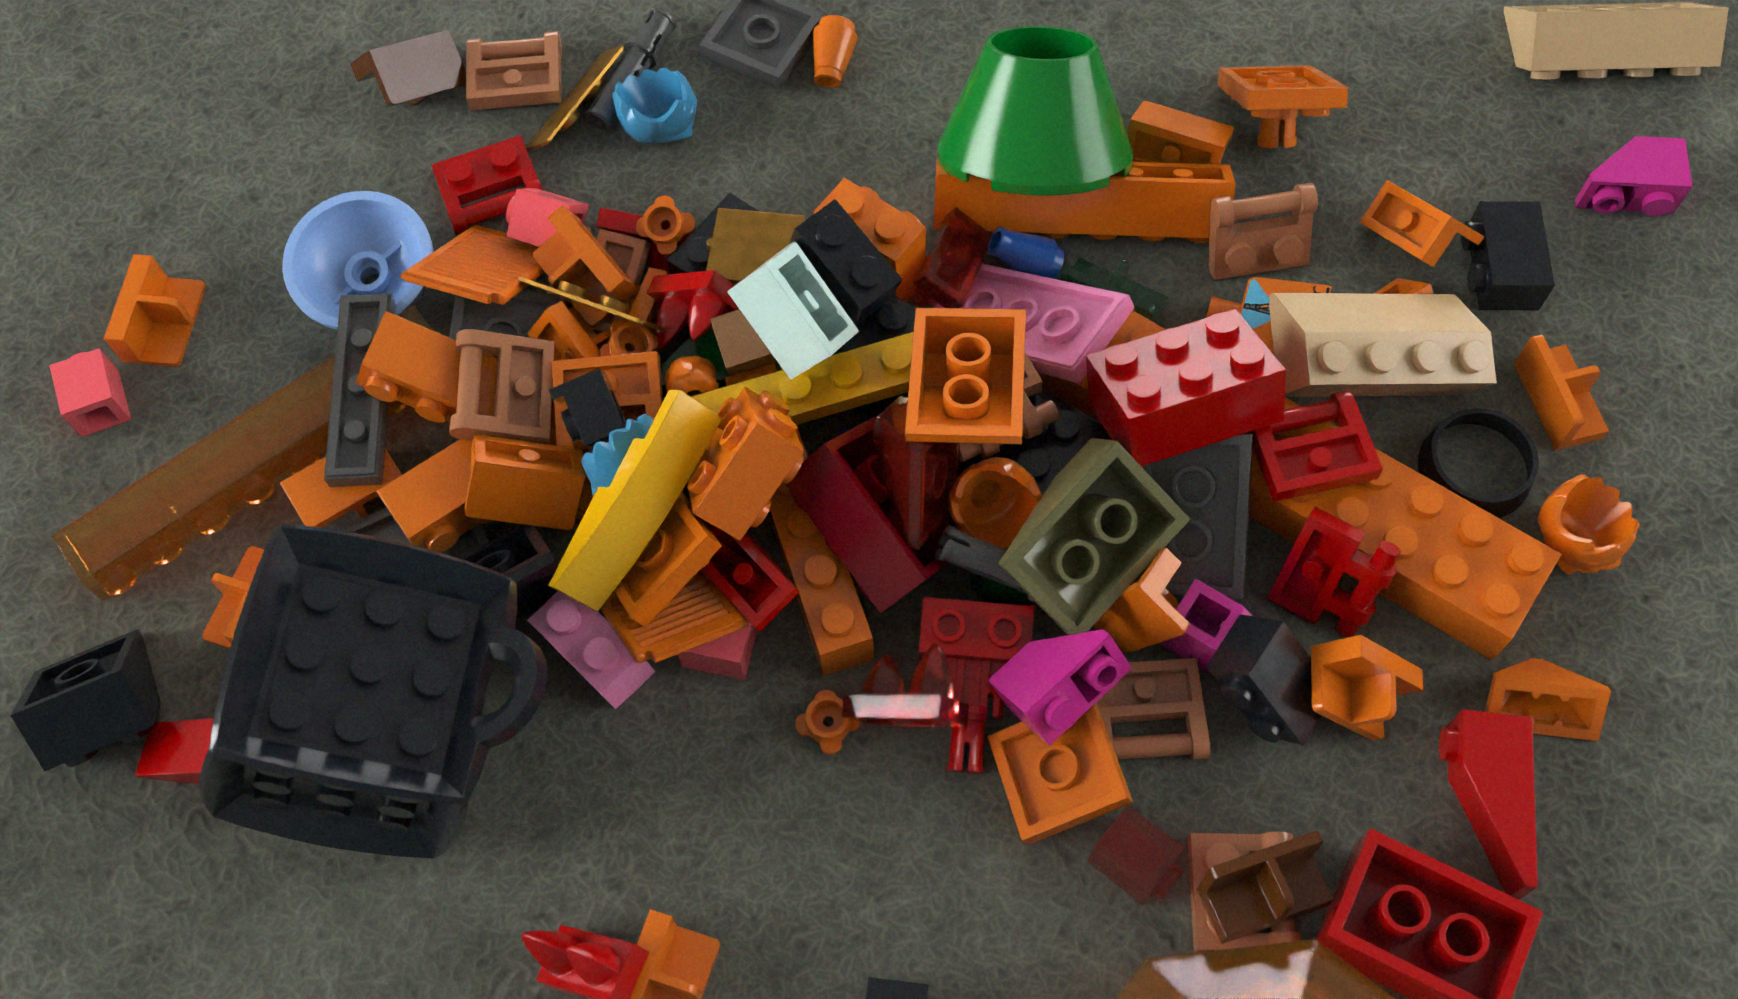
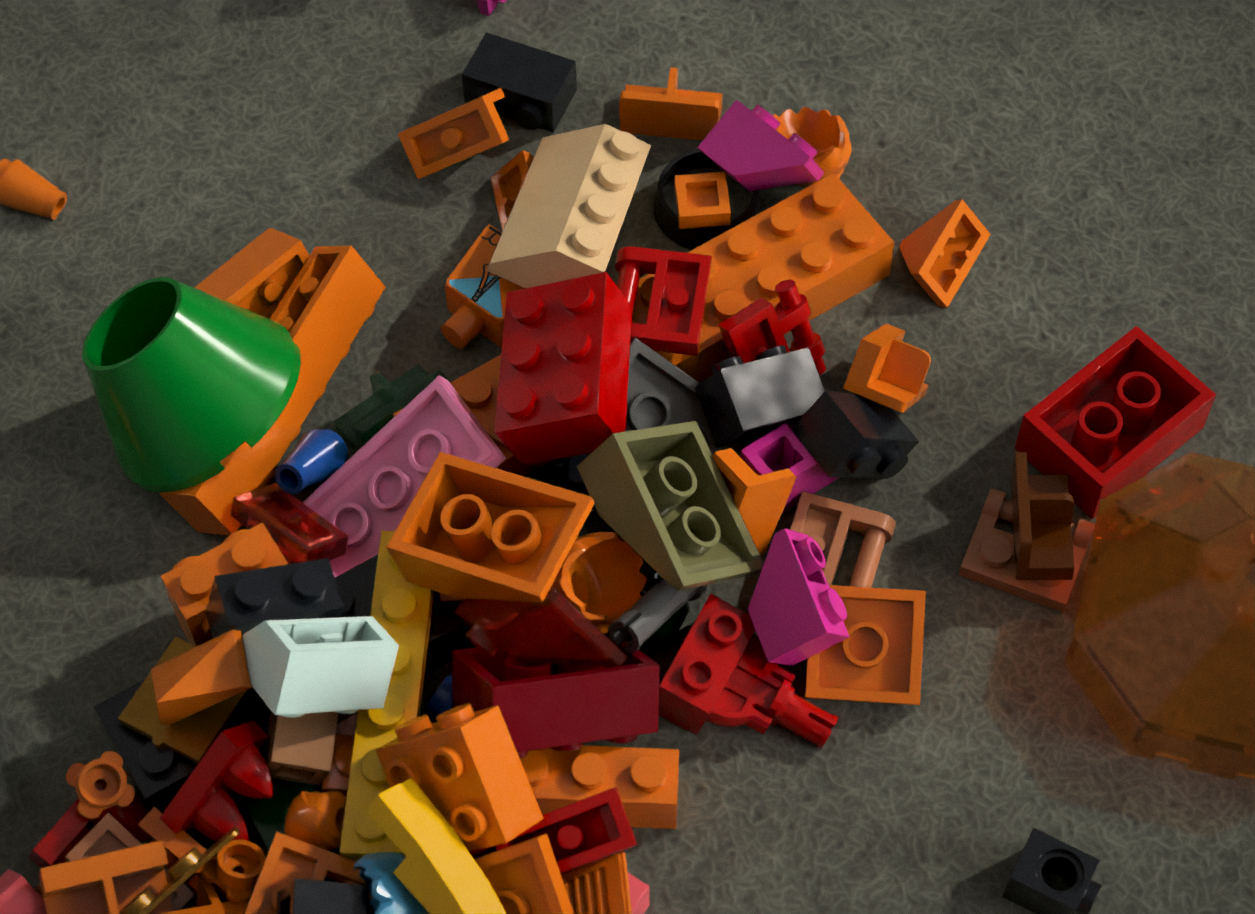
camera: 70 degrees left, 5 degrees down
orange plate [795,690,861,755] -> none
clear red tile [842,643,969,727] -> none
clear red brick [1087,805,1184,905] -> none
nougat plate [1208,182,1318,280] -> none
orange plate [1218,65,1348,148] -> none
red slope [1438,709,1538,899] -> none
none -> orange slope [151,630,252,726]
none -> orange plate [674,172,731,229]
none -> brick [695,346,825,448]
none -> dark pink slope [697,99,824,192]

